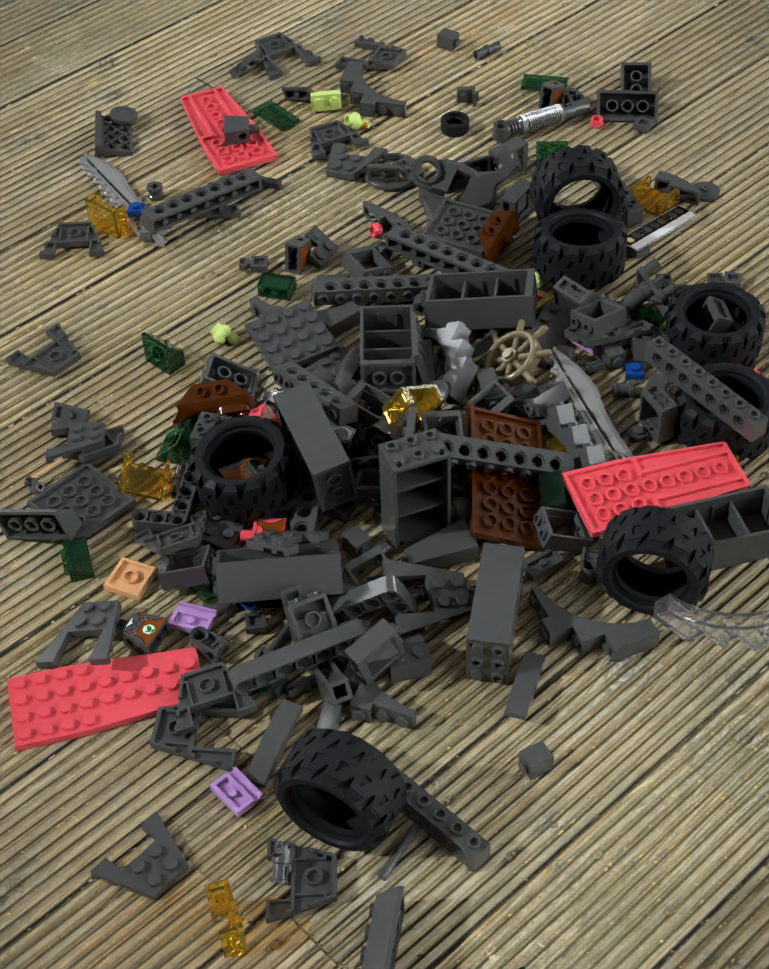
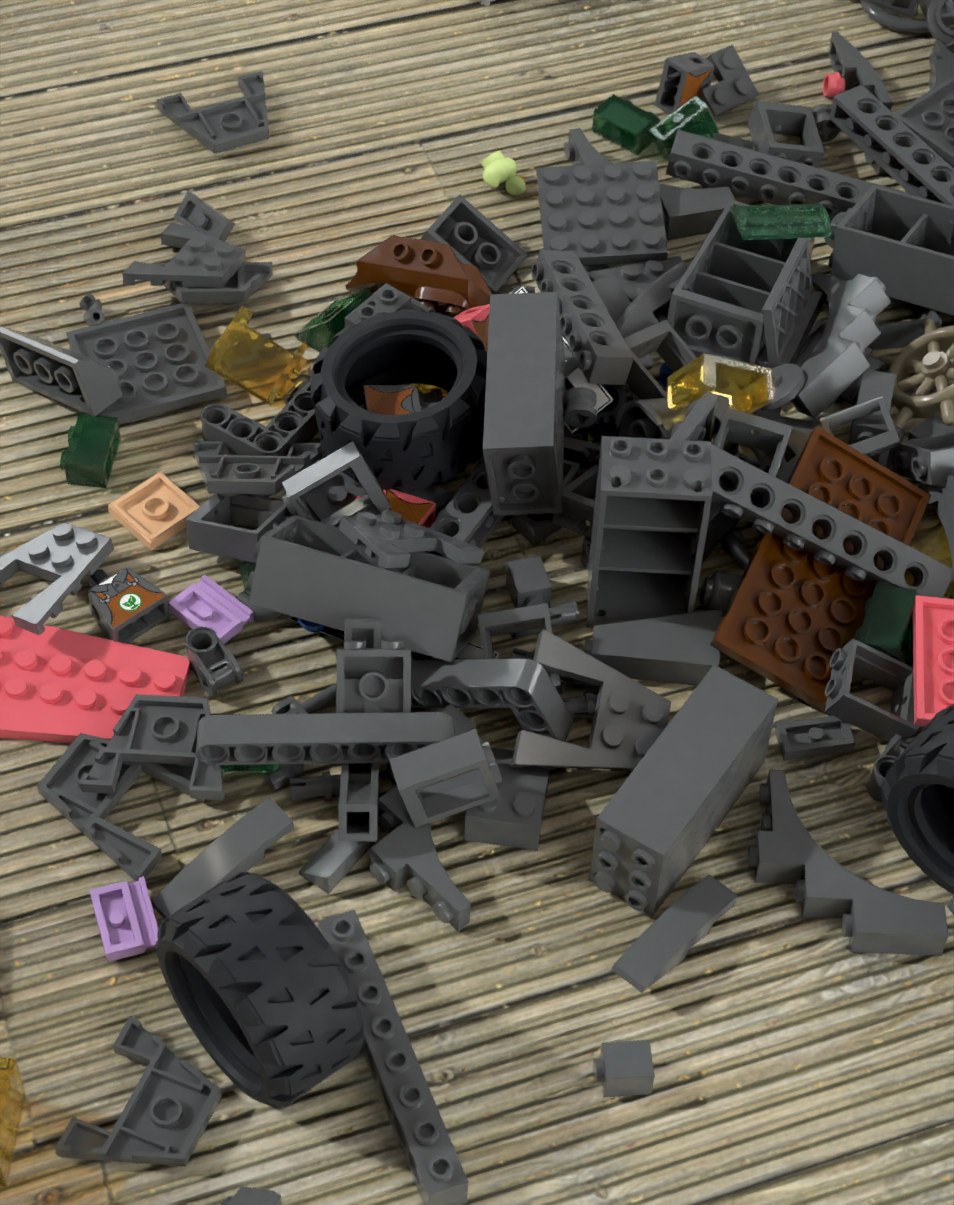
camera: 20 degrees right, 5 degrees up
clear green slope [141,332,185,375] -> none
dark grey plate [239,256,268,272] -> none
dark grey plate [244,611,267,635] -> none
dark grey piece [269,841,293,884] -> none
dark grey bar [378,822,421,881] -> none
none -> dark grey window [282,441,392,528]
none -> clear green brick [649,96,719,162]
none -> clear green piece [730,204,833,240]

